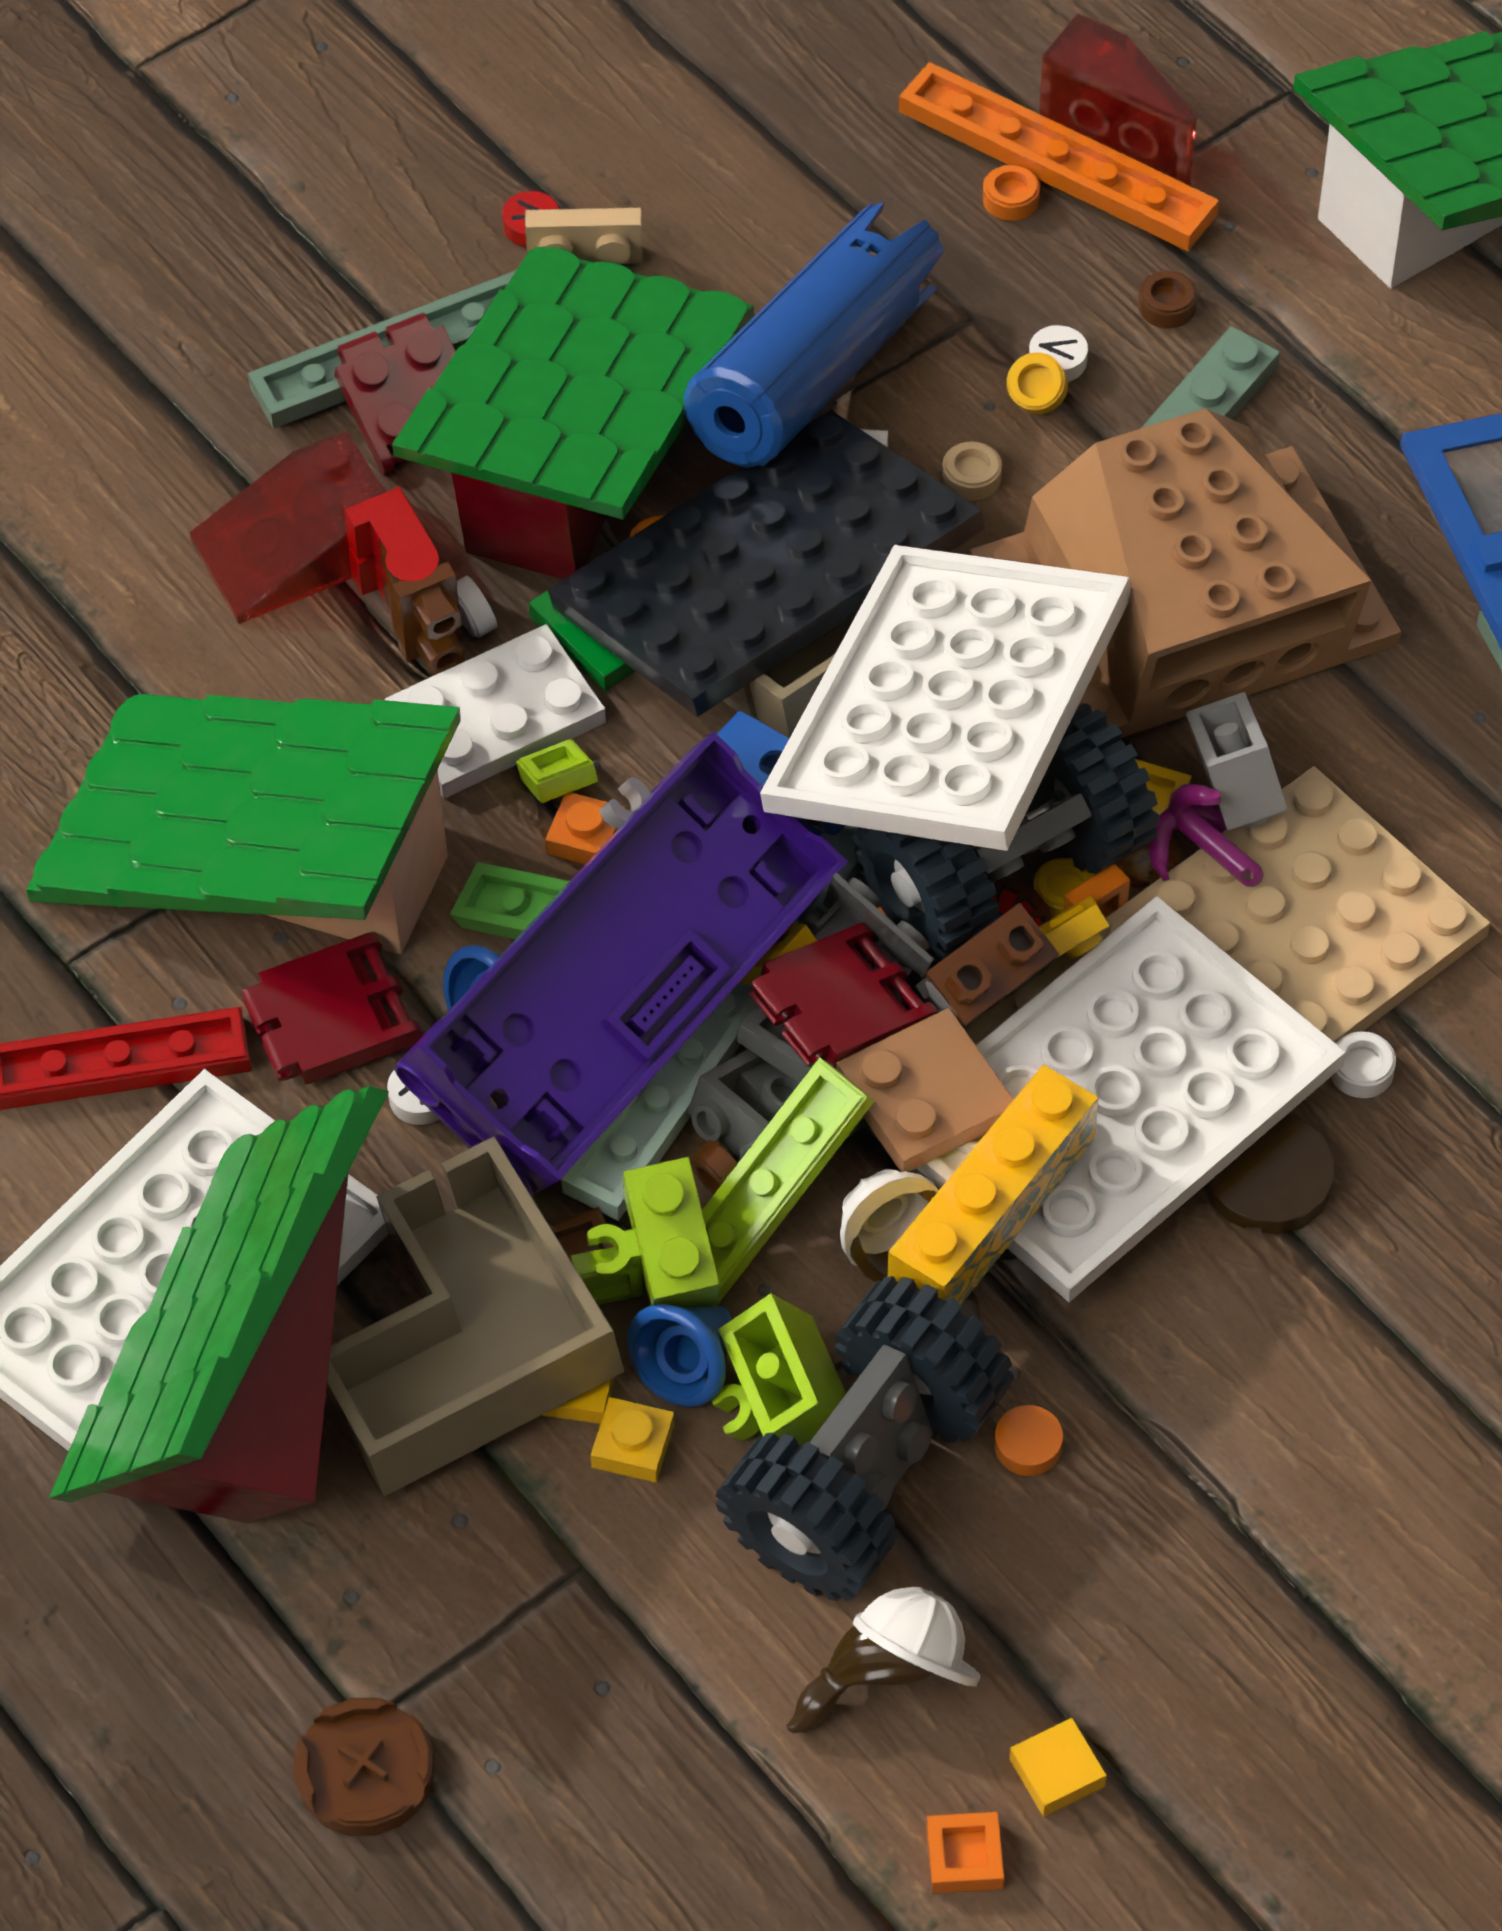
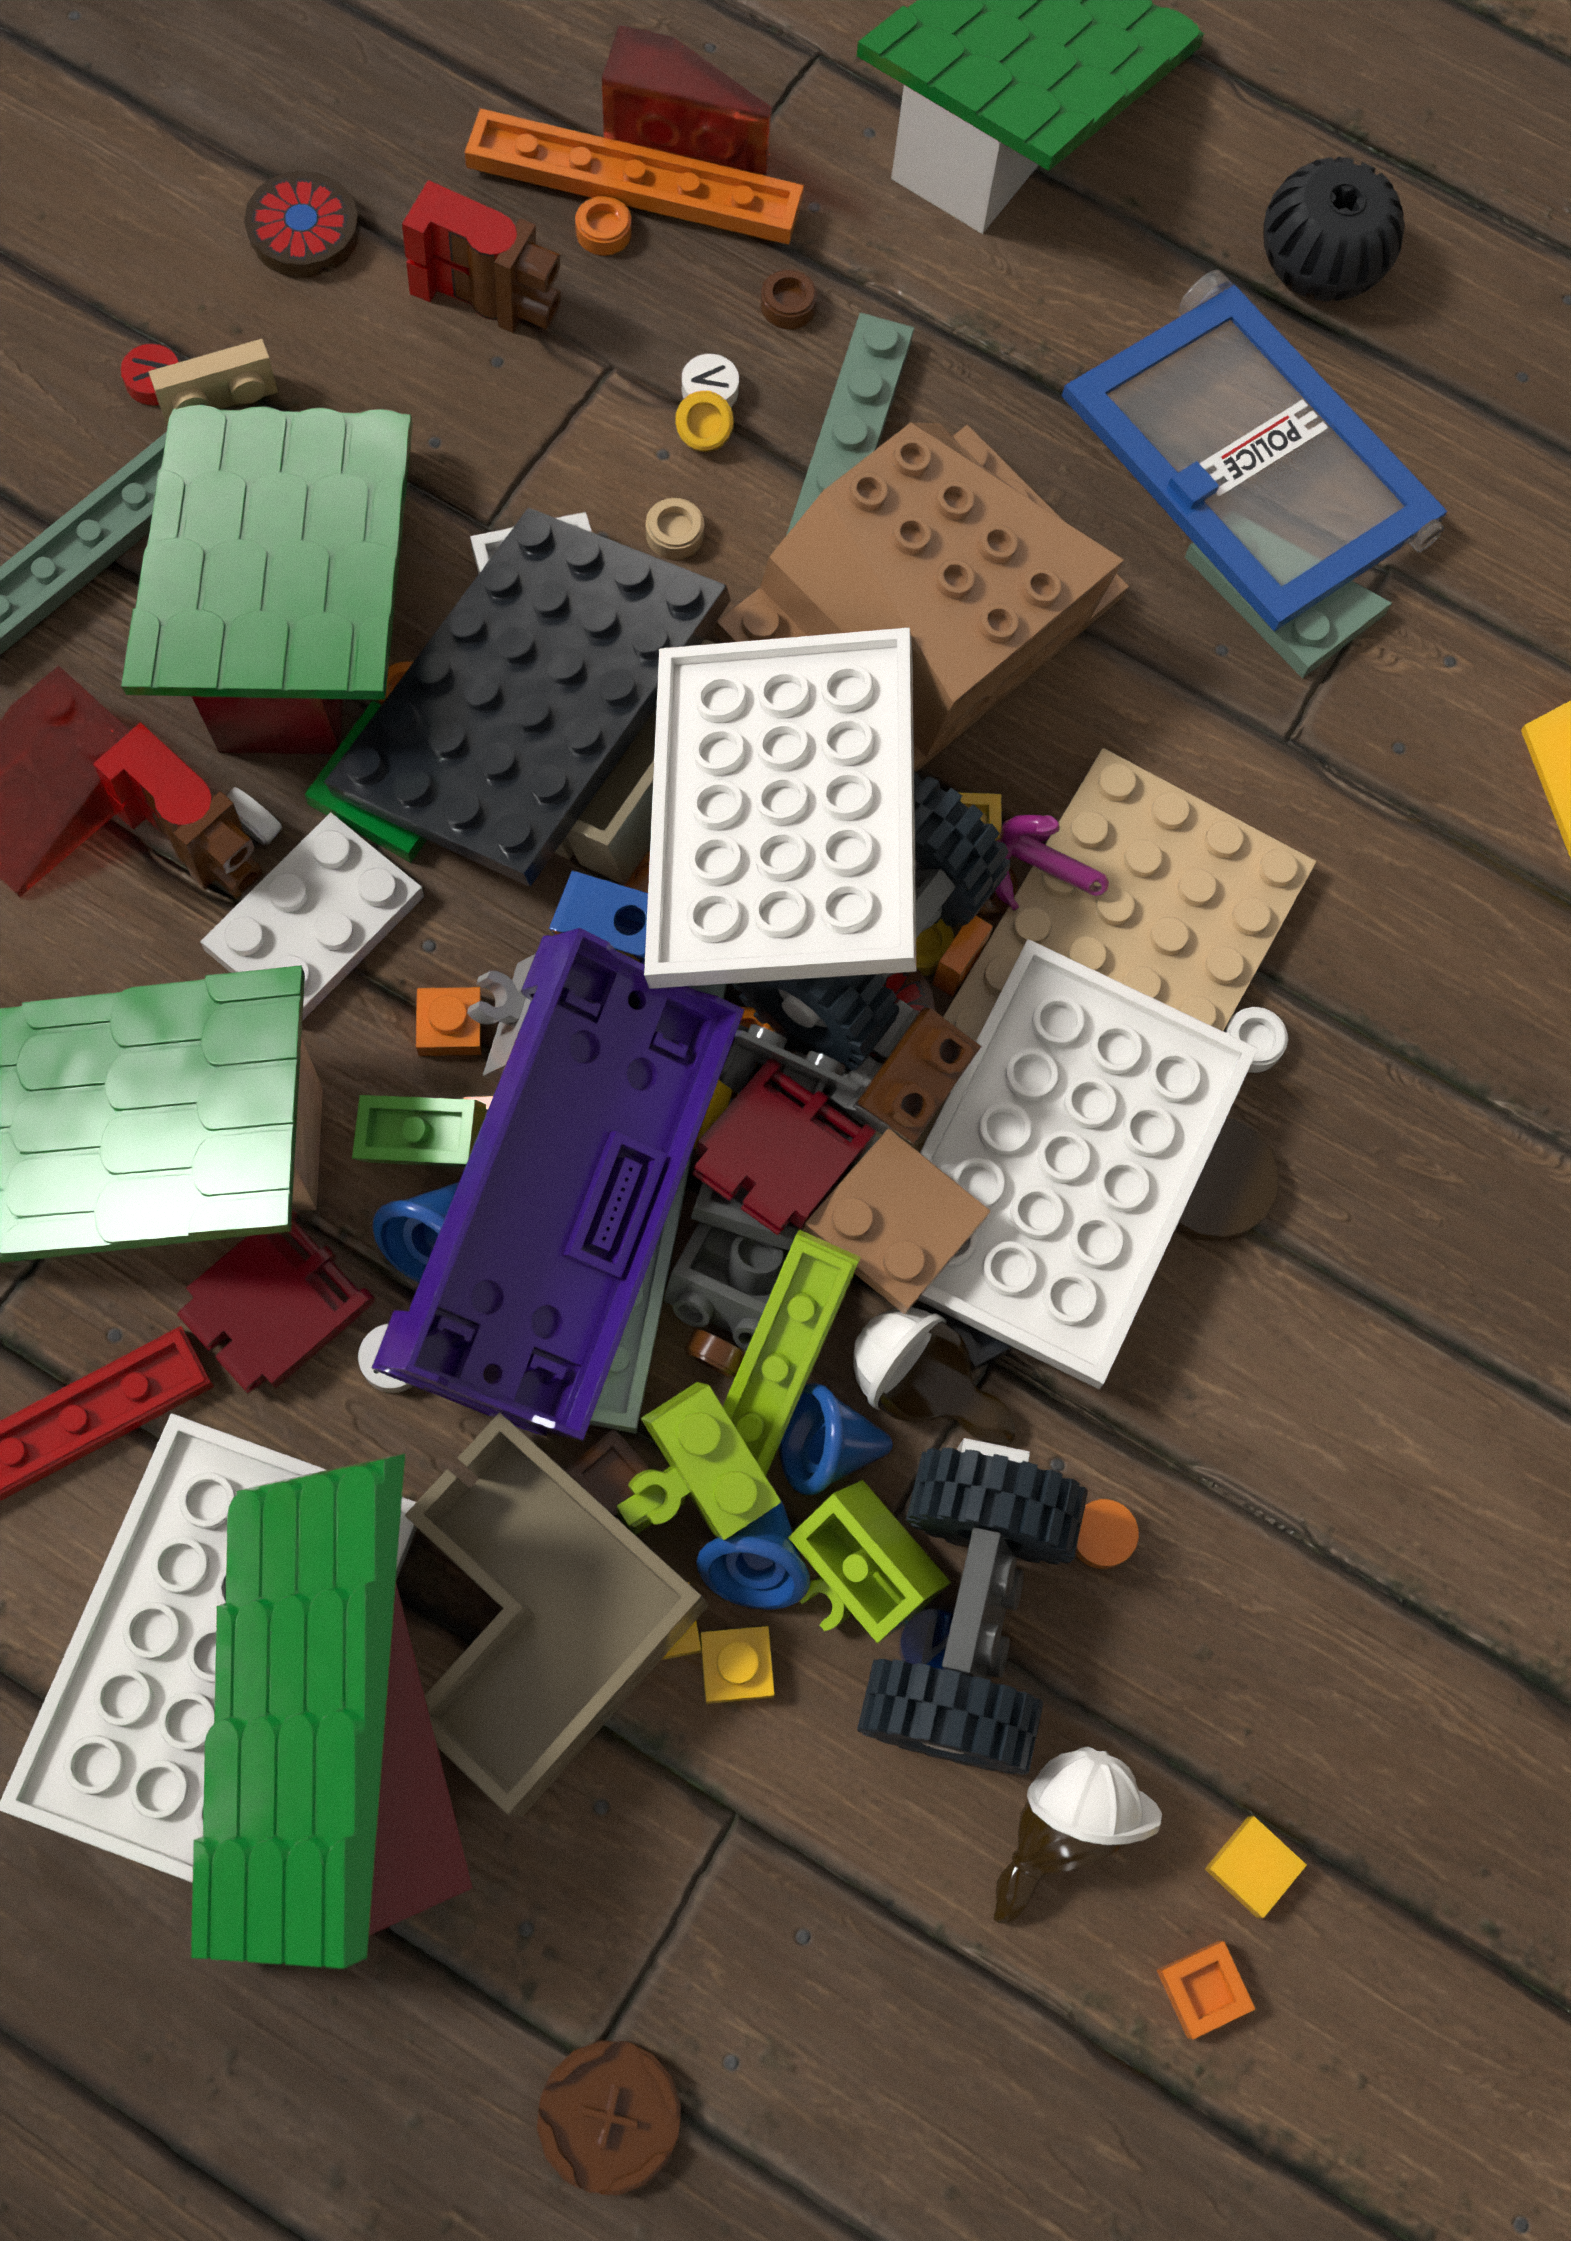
camera: 30 degrees left, 15 degrees up
dark red plate [334,312,456,475] -> none
lime tile [516,739,598,804] -> none
blue piece [683,202,945,468] -> none
yellow brick [888,1064,1099,1304] -> none
yellow plate [1039,895,1109,959] -> none
light grey brick [1185,692,1288,831] -> none
none -> tile [244,171,360,277]
none -> hips [402,180,561,333]
none -> blue hat [779,1383,893,1496]

